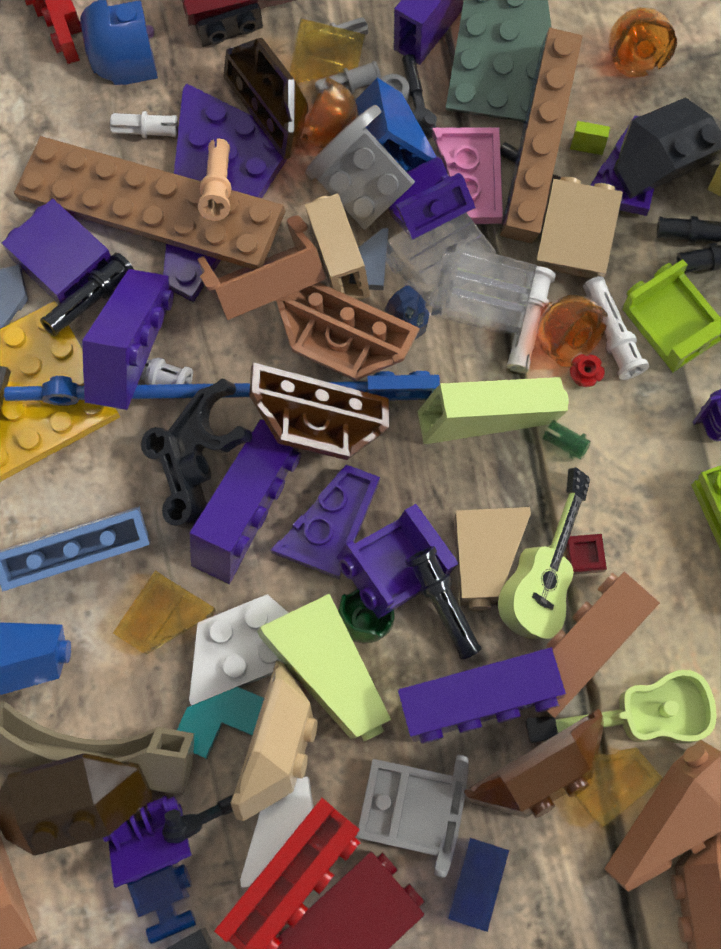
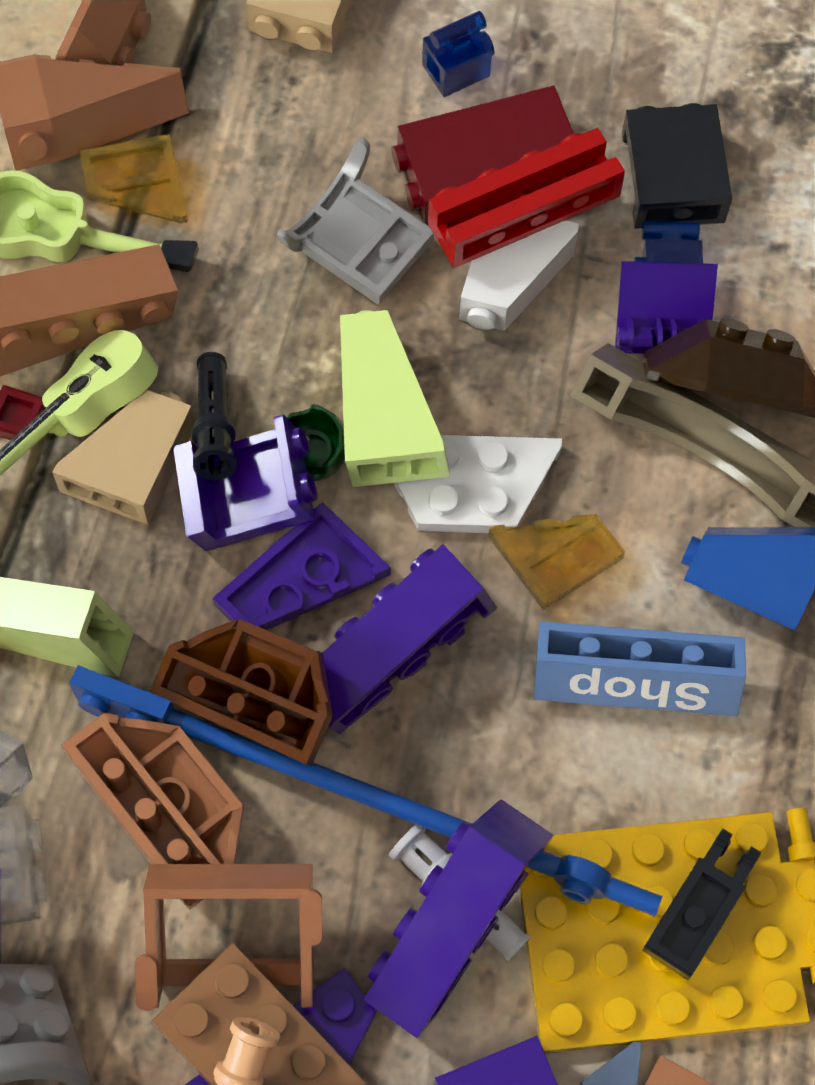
camera: 160 degrees left, 5 degrees down
black pin [40,253,134,337] -> none
black piece [141,378,253,530] -> none
black piece [162,794,233,843] -> none
teal tile [177,687,264,759] -> none
tan wedge [231,661,318,821] -> none
tan brick [305,194,370,300] -> none
sand blue tile [349,228,388,290] -> none
dark blue rock [385,285,430,341] -> none
dark purple wedge [398,647,566,744] -> none
clear blue brick [446,838,509,932] -> none
reddish brown wedge [464,709,604,818] -> none

